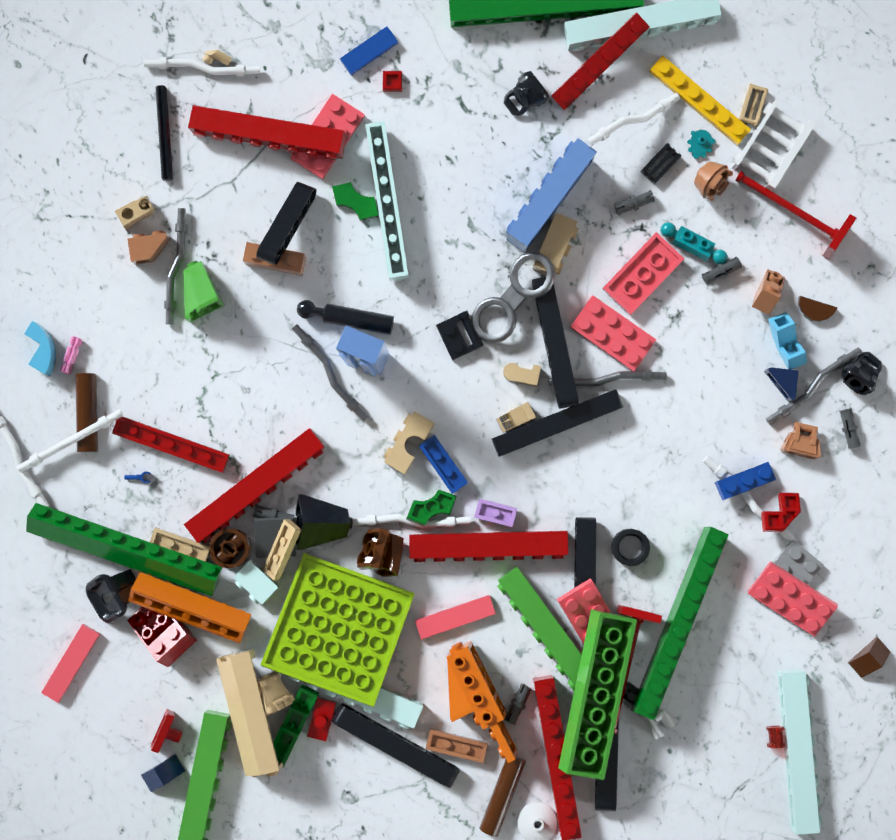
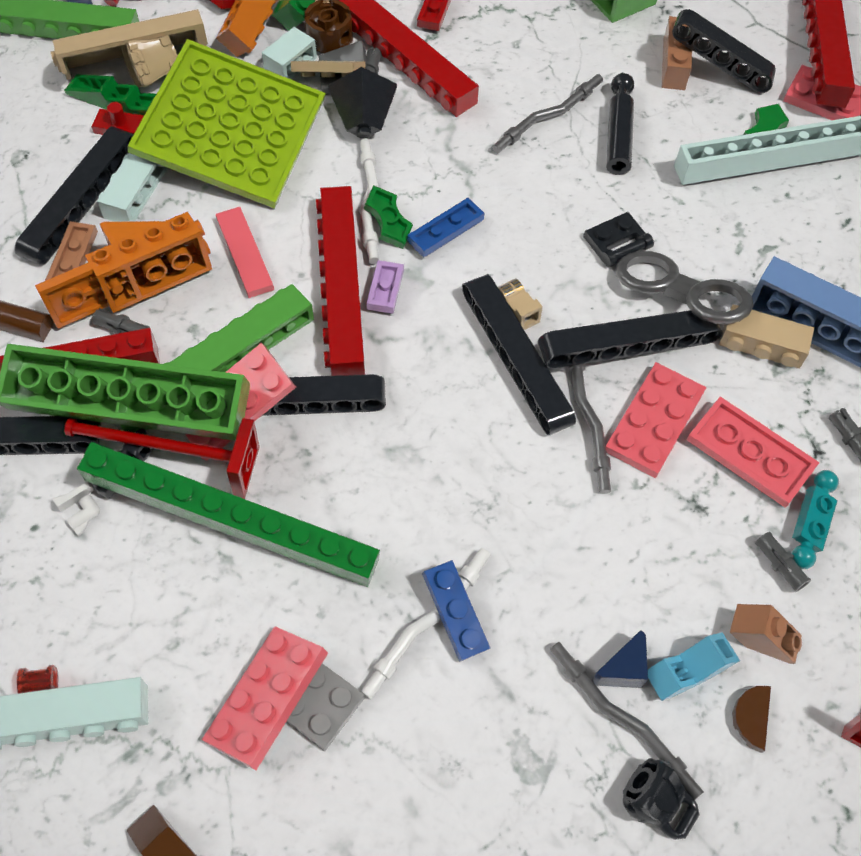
camera: 85 degrees right, 25 degrees down
medium blue brick [336,325,390,377] -> none
reddish brown piece [357,528,404,577] -> none
tan arch [383,411,435,474] -> none
tan leg [503,363,541,387] -> none
black tyre [611,528,650,566] -> none
red tile [761,493,801,532] -> none
nougat piece [780,422,821,460] -> none
dark grey pin [839,408,861,449] -> none

